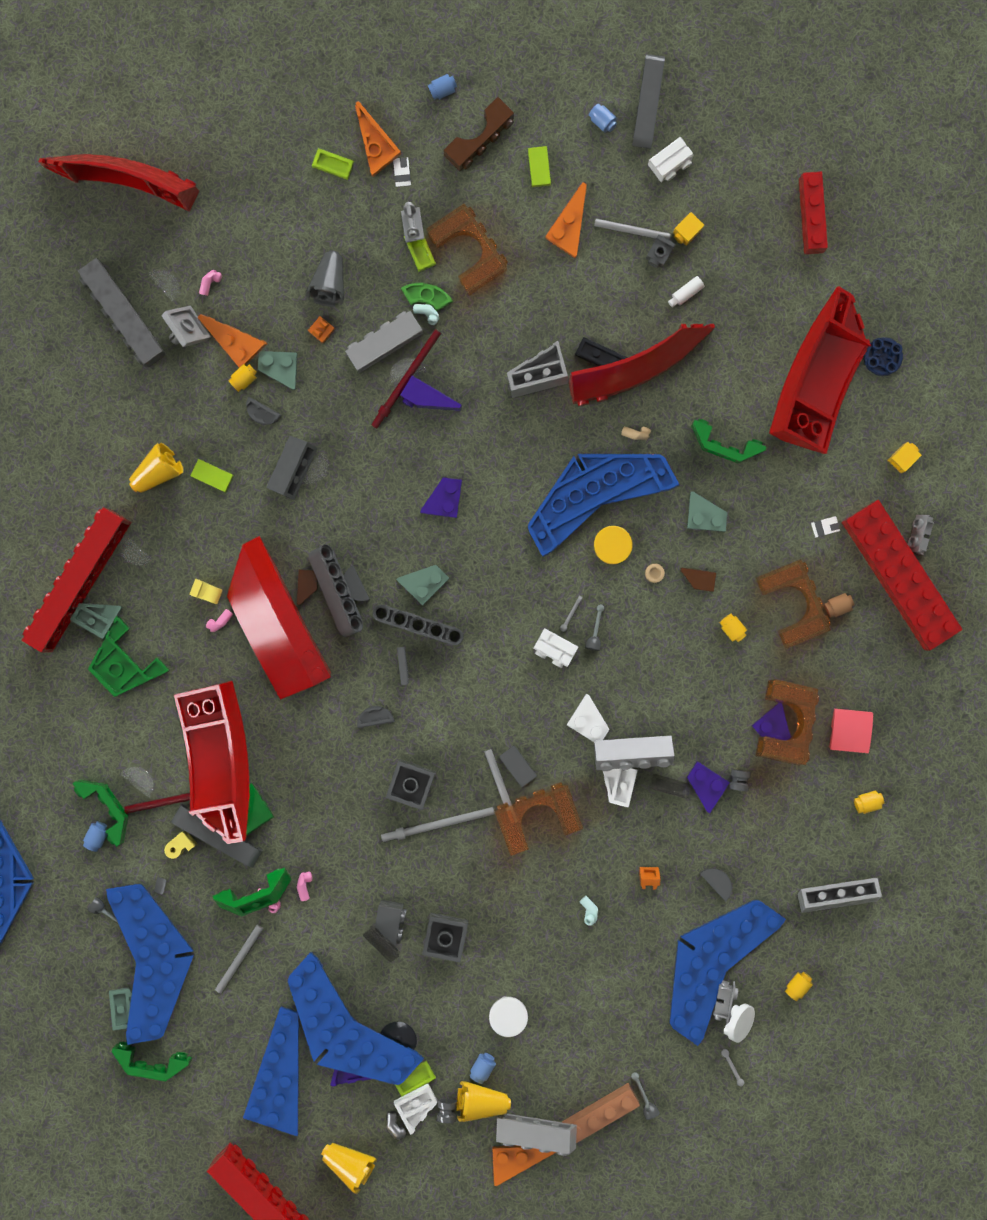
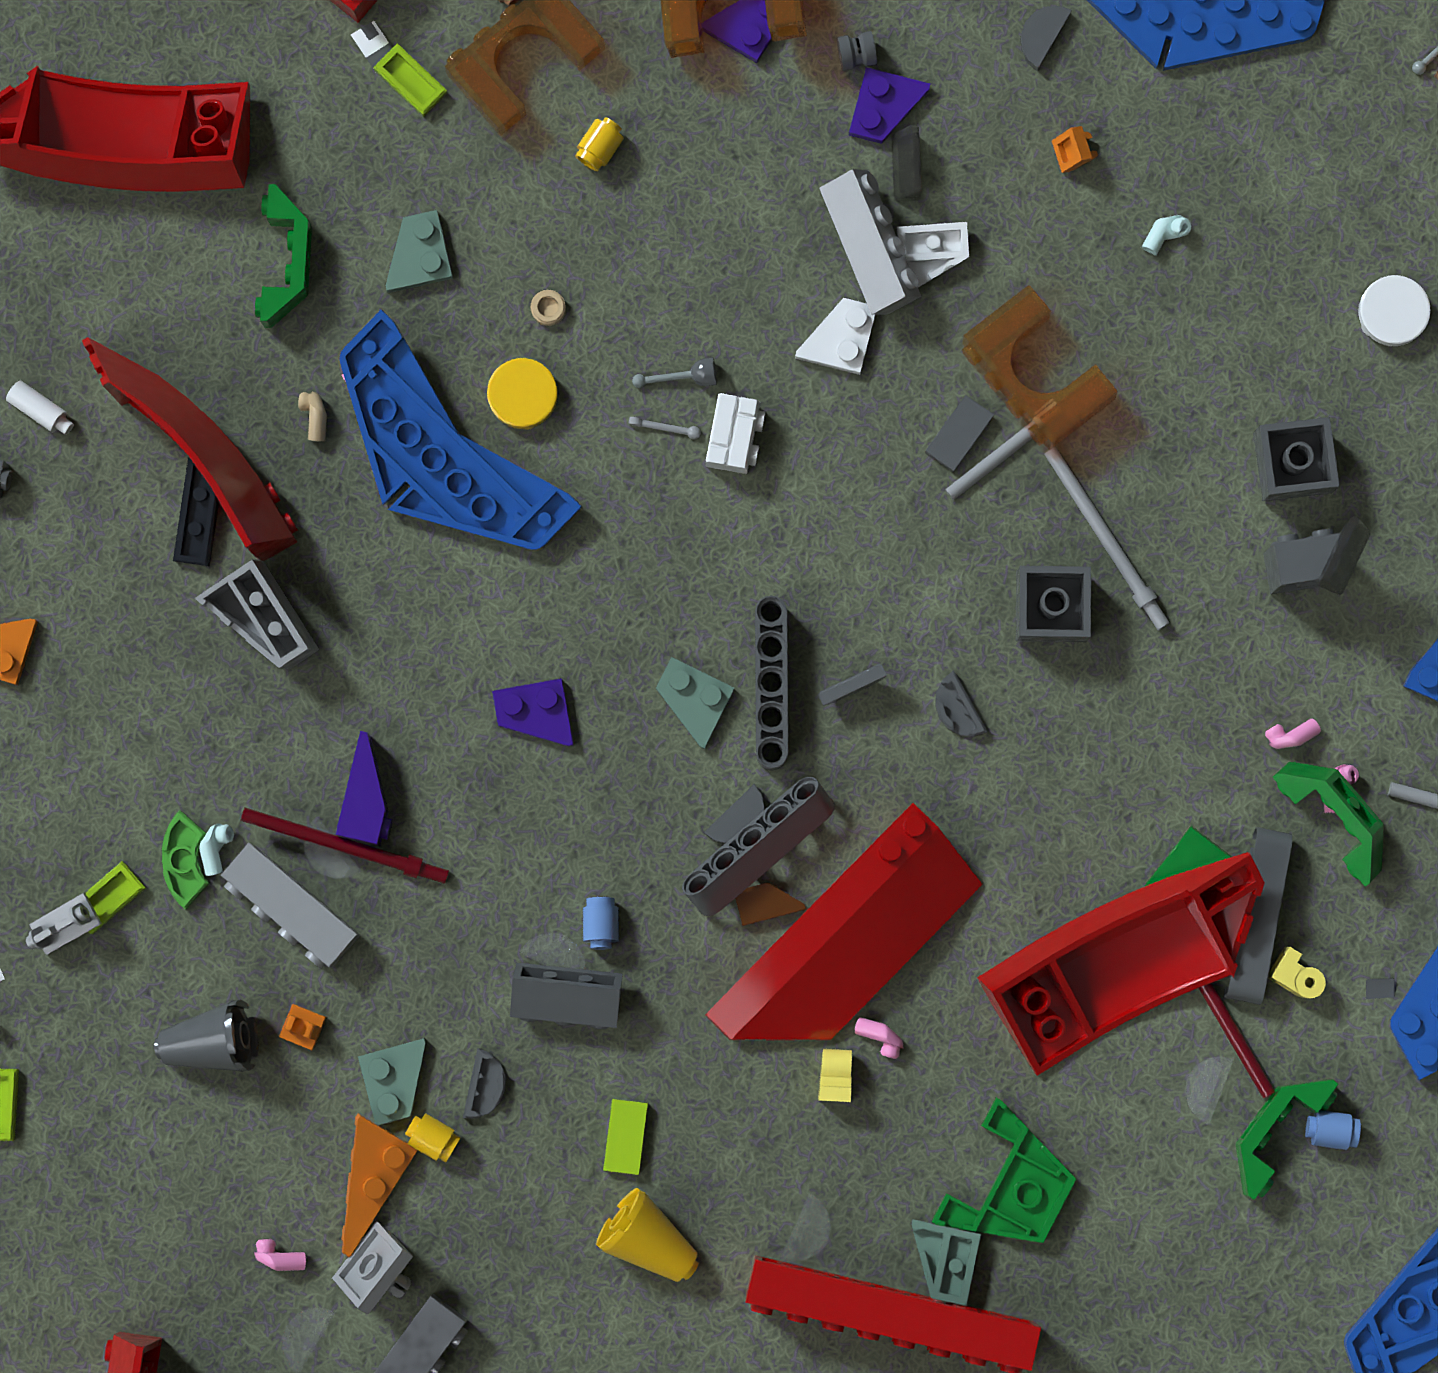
camera: 110 degrees left, 5 degrees down
clear orange arch [426,204,508,296] -> none
reddish brown tile [680,568,716,592] -> none
dark blue tile [864,337,903,376] -> none
none -> lime tile [373,43,447,117]
none -> medium blue brick [583,897,619,950]

